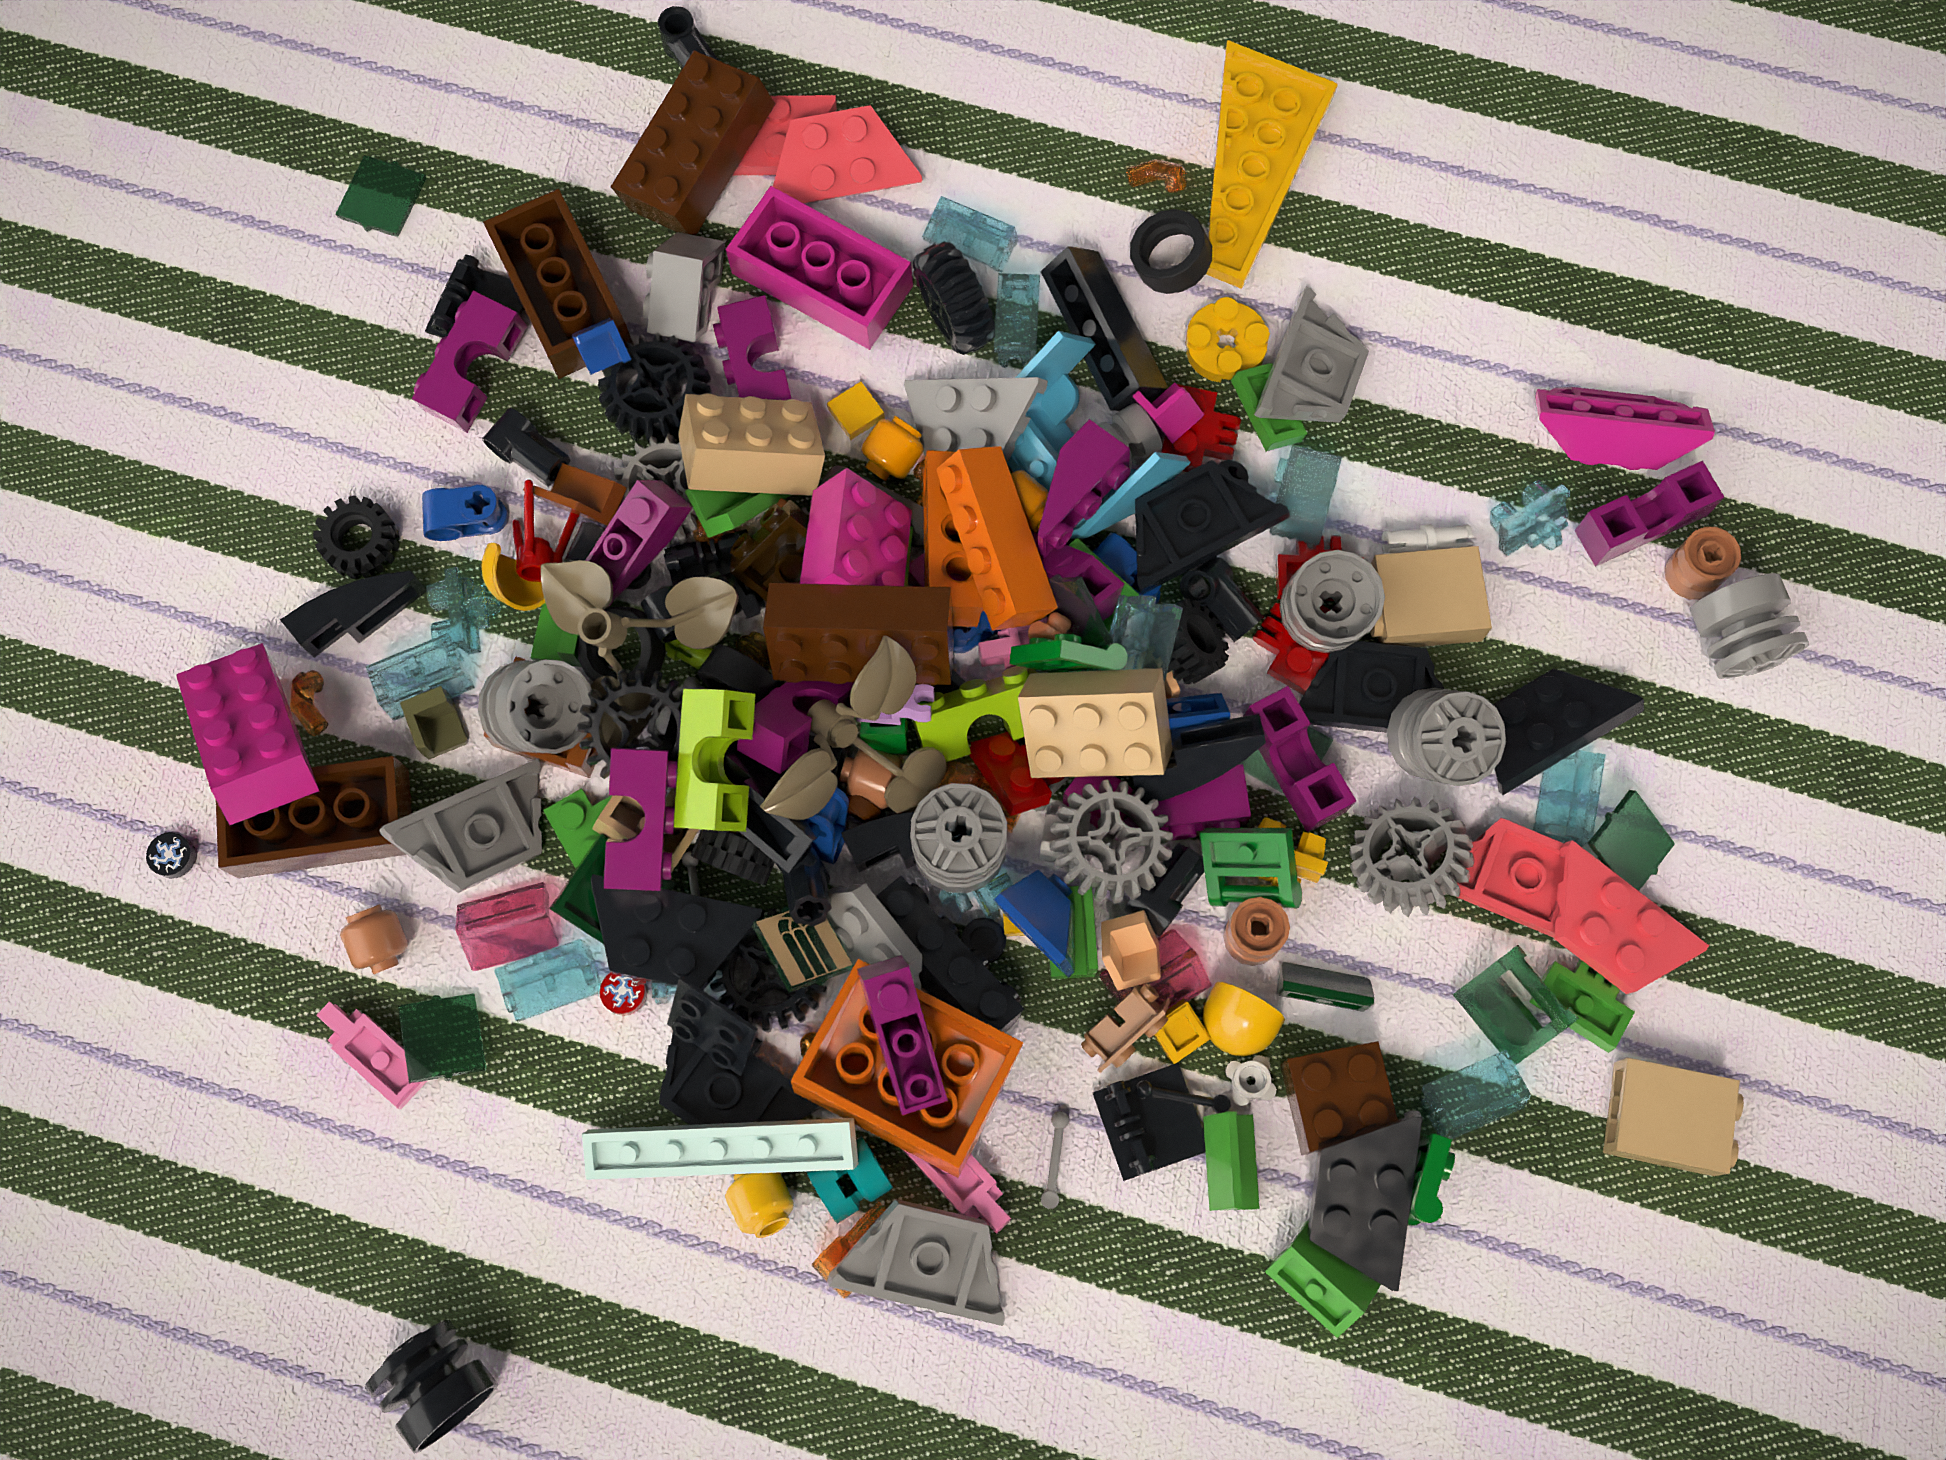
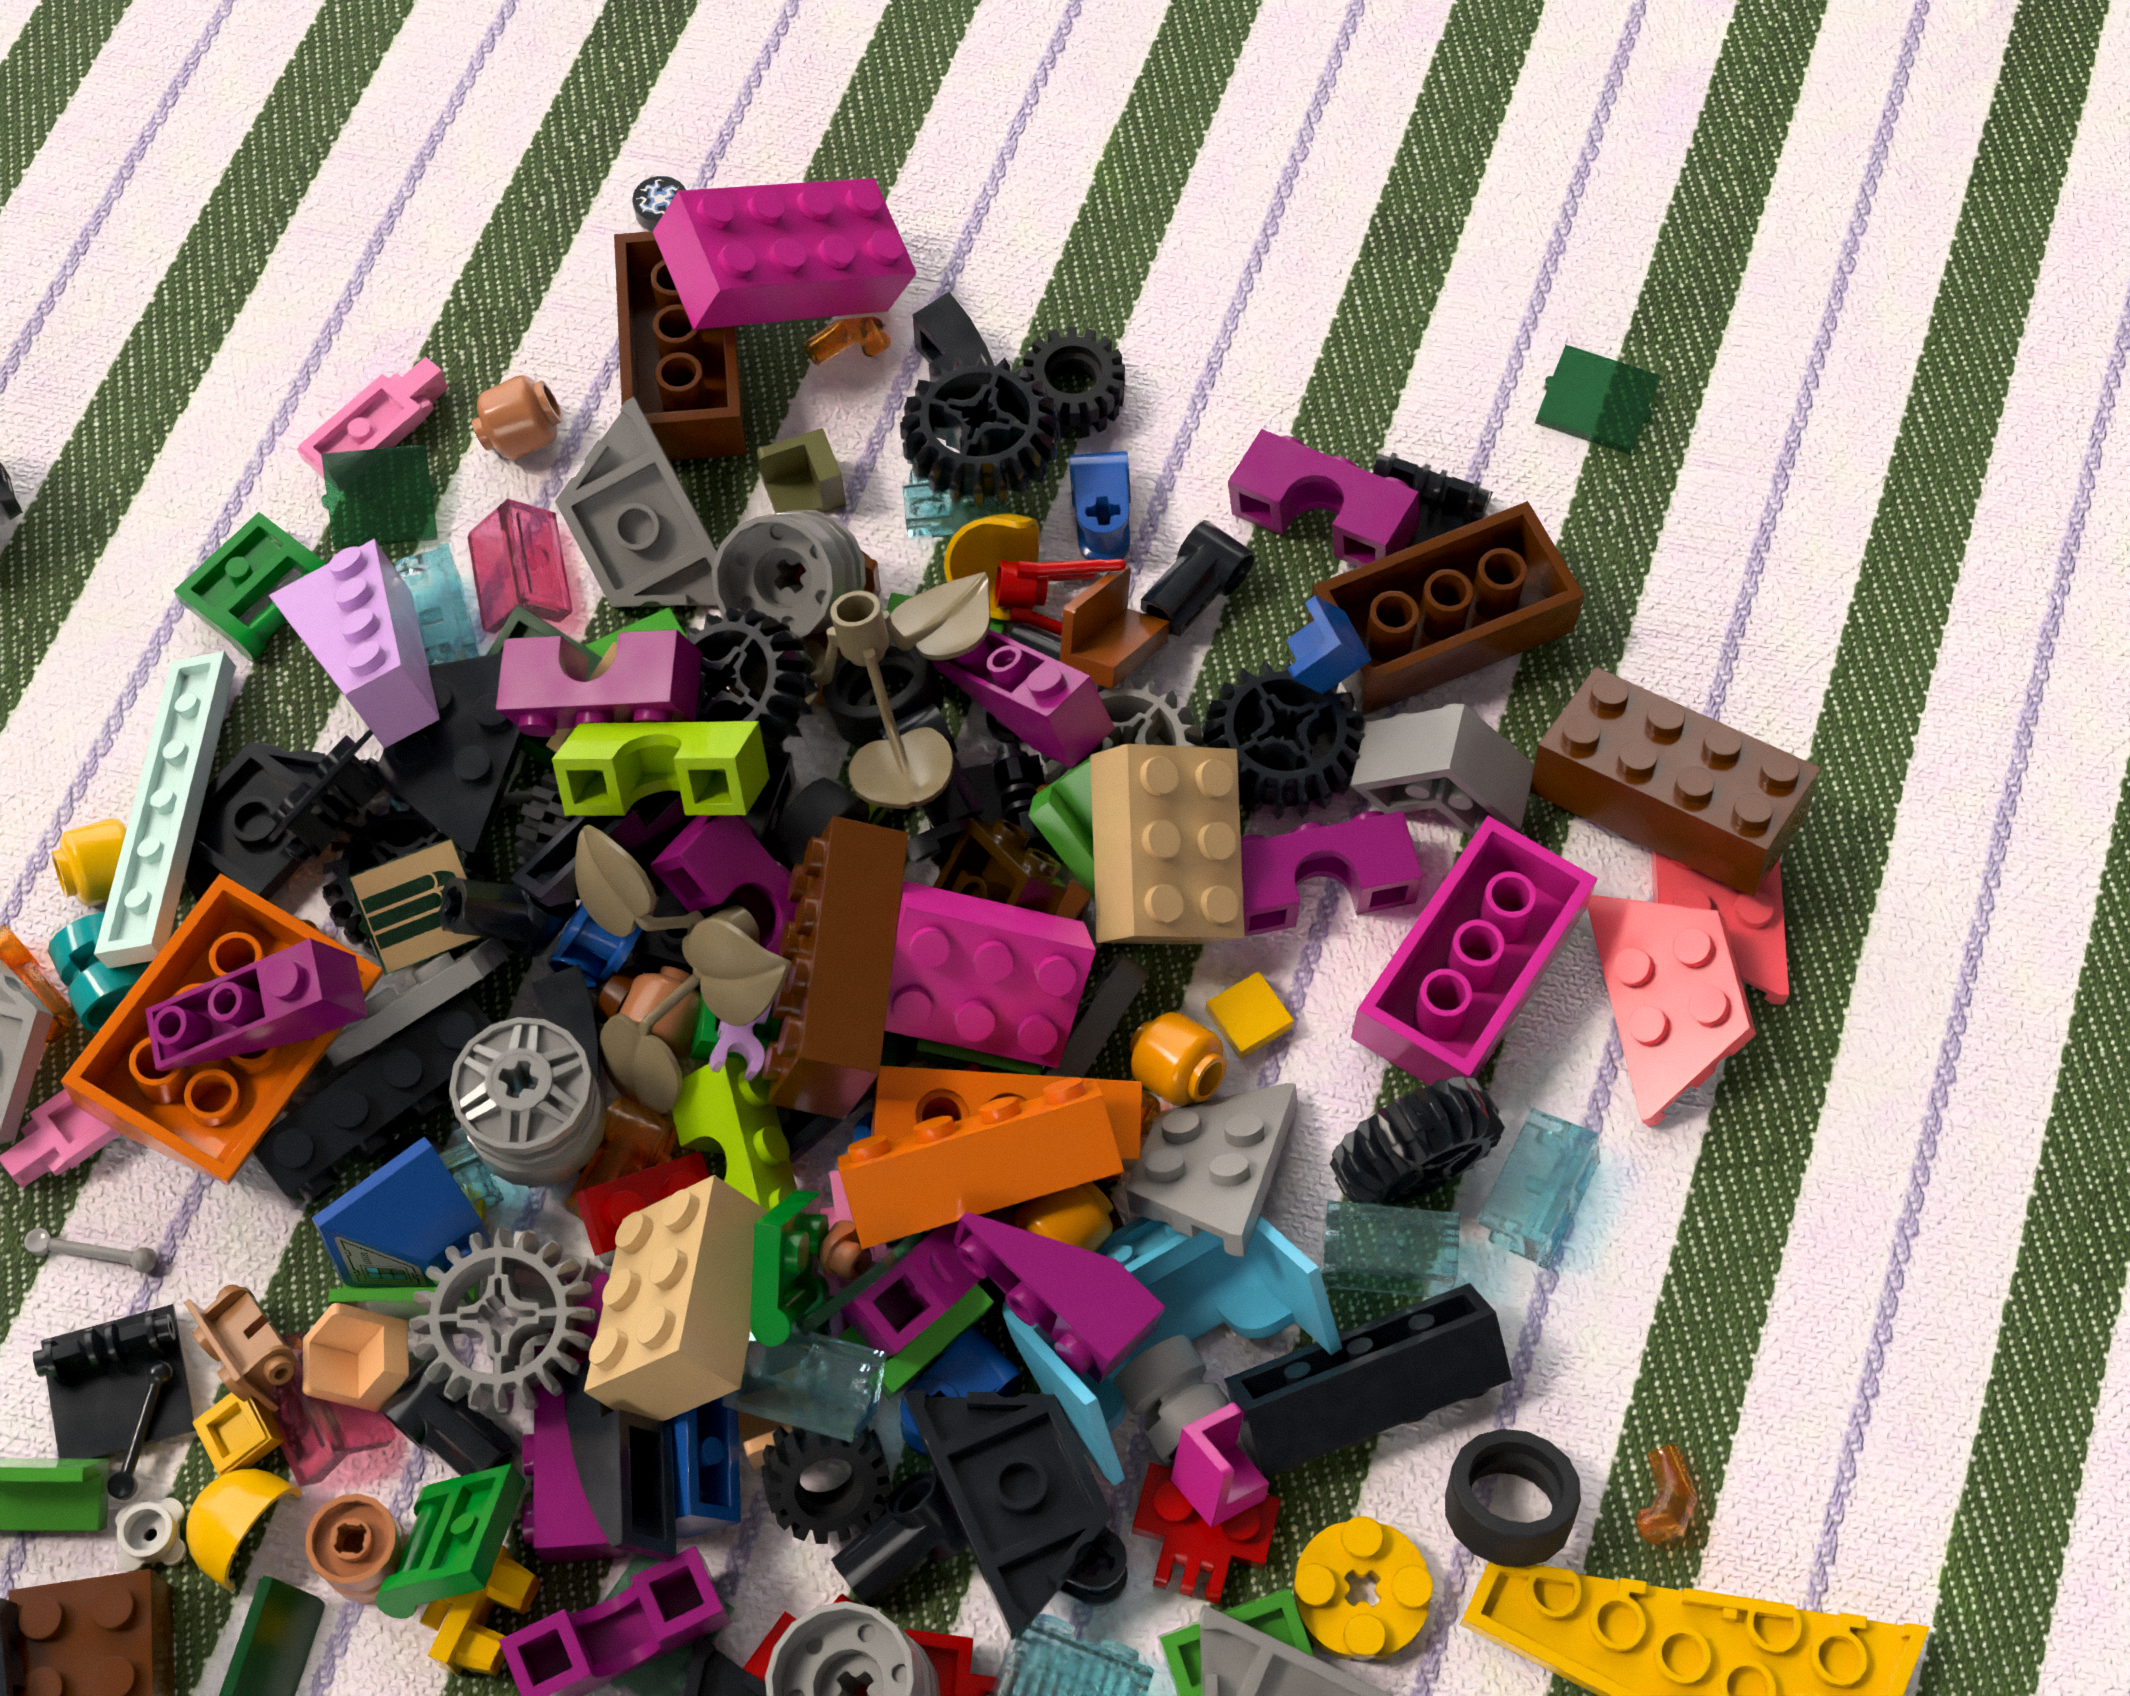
camera: 90 degrees right, 10 degrees down
clear light blue hinge [365,633,475,721] -> none
black piece [658,6,719,70] -> none
none -> green plate [173,512,326,662]
none -> lavender wedge [269,539,440,749]
none -> black gear [900,354,1060,509]

